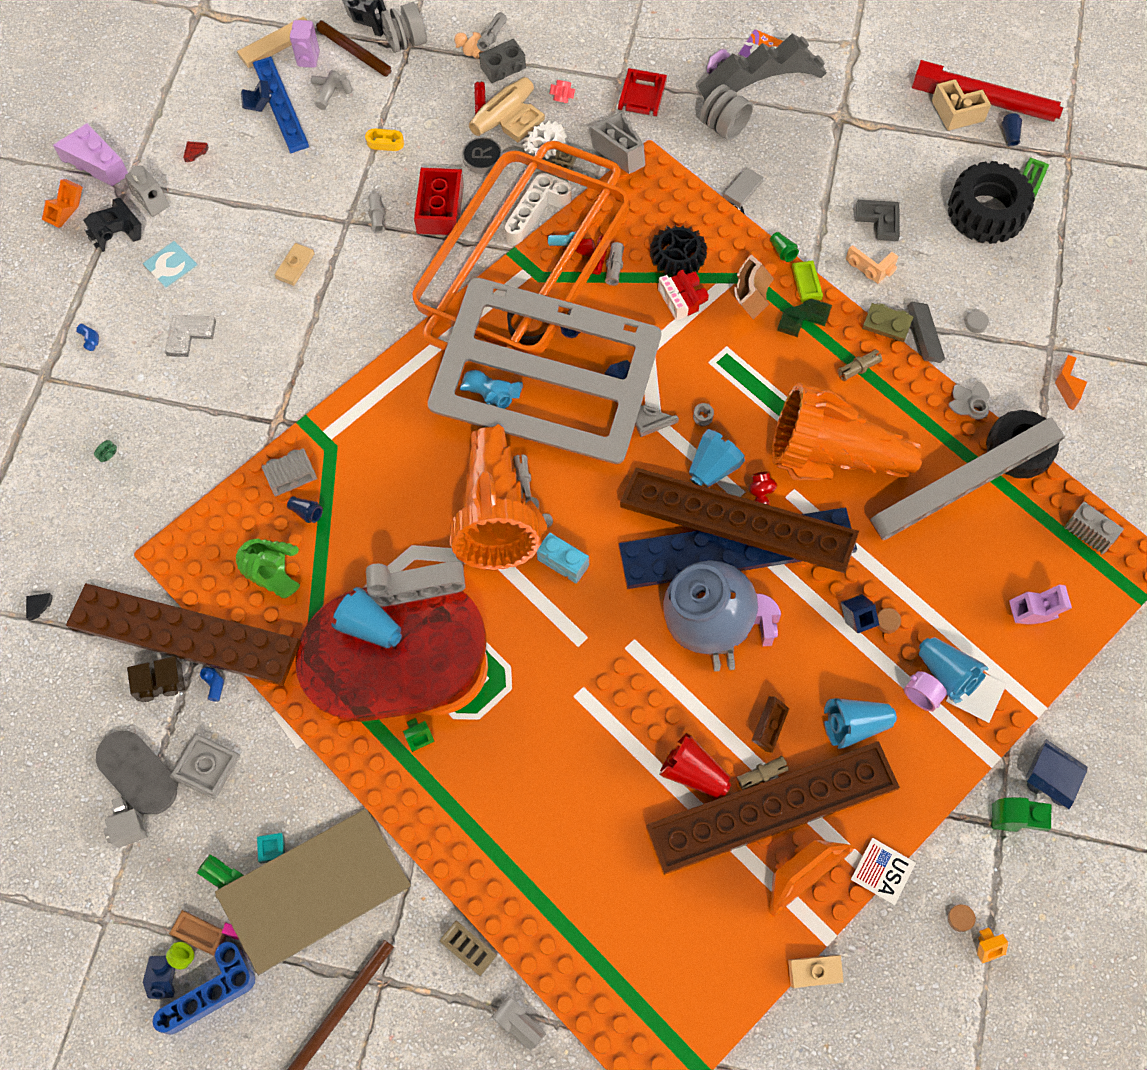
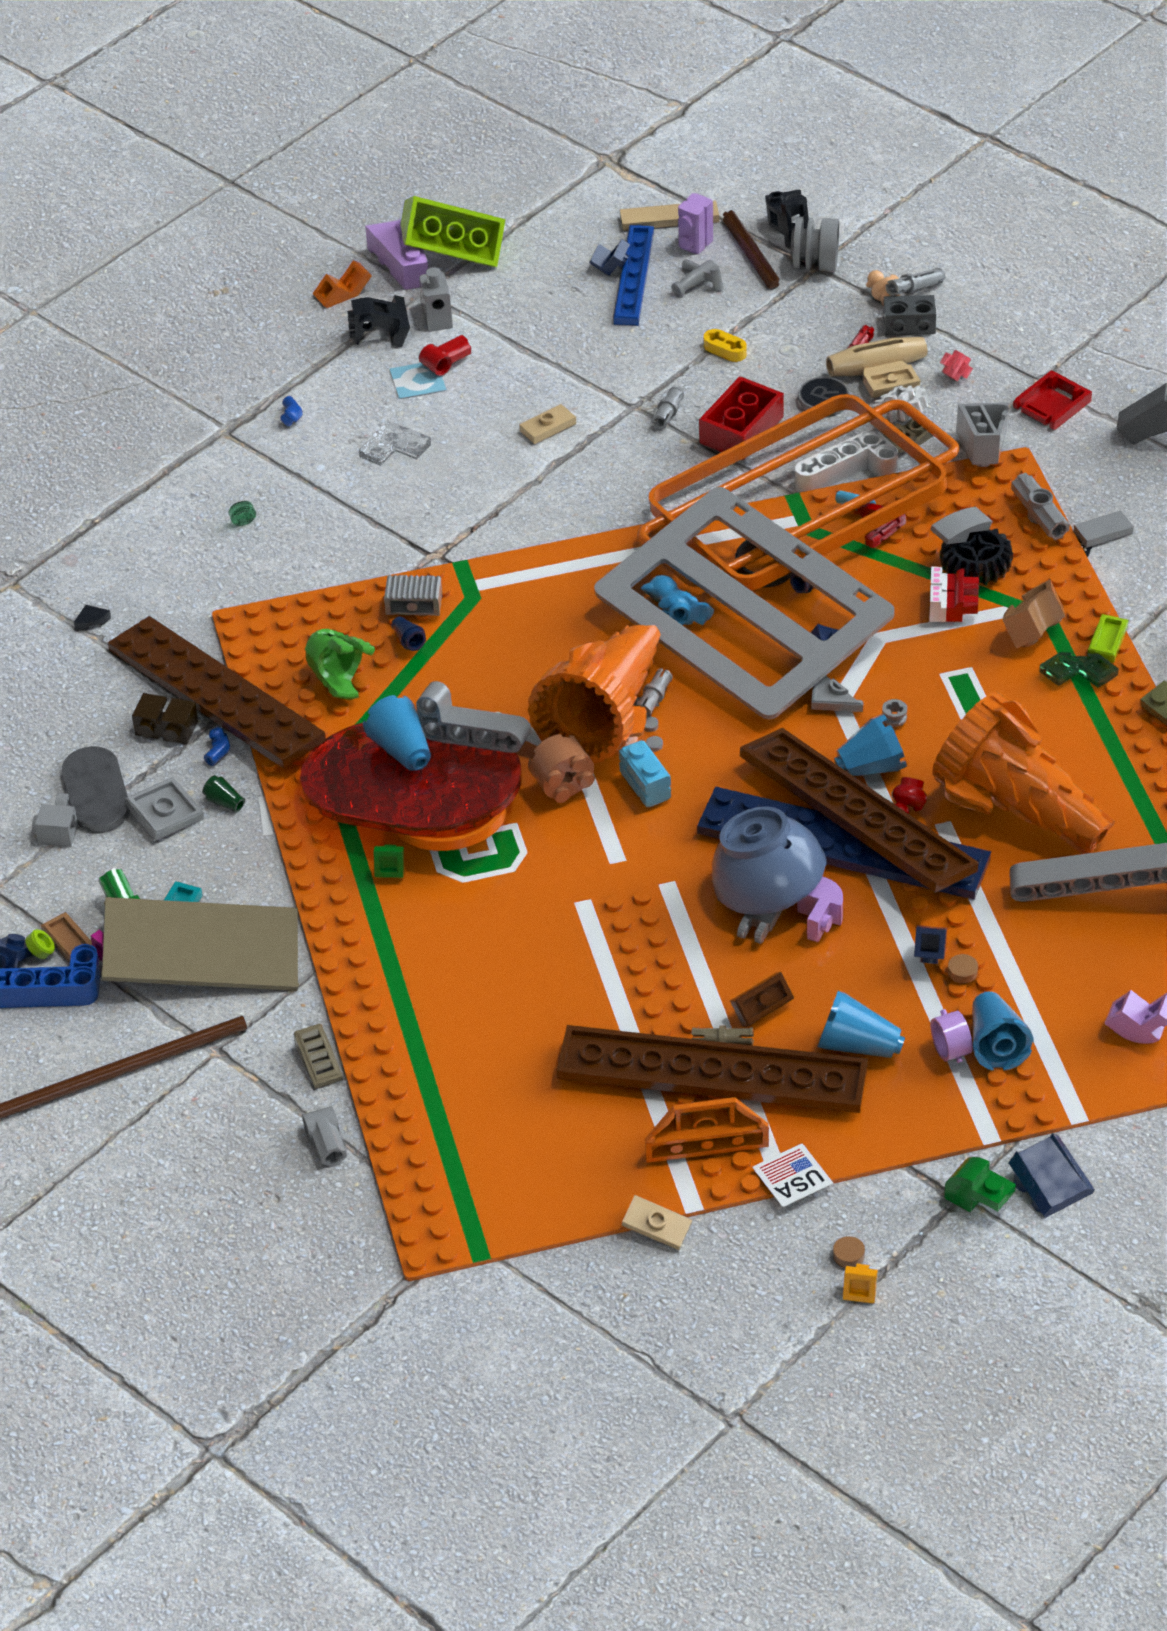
camera: 30 degrees right, 20 degrees down
clear red tile [183,141,209,162] -> none
light grey pin [605,242,624,286] -> none
red cone [659,732,732,798] -> none
light grey wheel [700,84,754,140] -> none
green cone [770,232,799,262] -> none
dark tan pin [837,349,882,381] -> none
white sticker [946,673,1007,723] -> none
none -> dark green cone [202,775,245,813]
none -> lime slope [400,196,506,268]
none -> red piece [419,335,471,376]
none -> nougat brick [528,734,595,803]
none -> light grey slope [930,506,992,544]
none -> light grey piece [1011,473,1070,540]

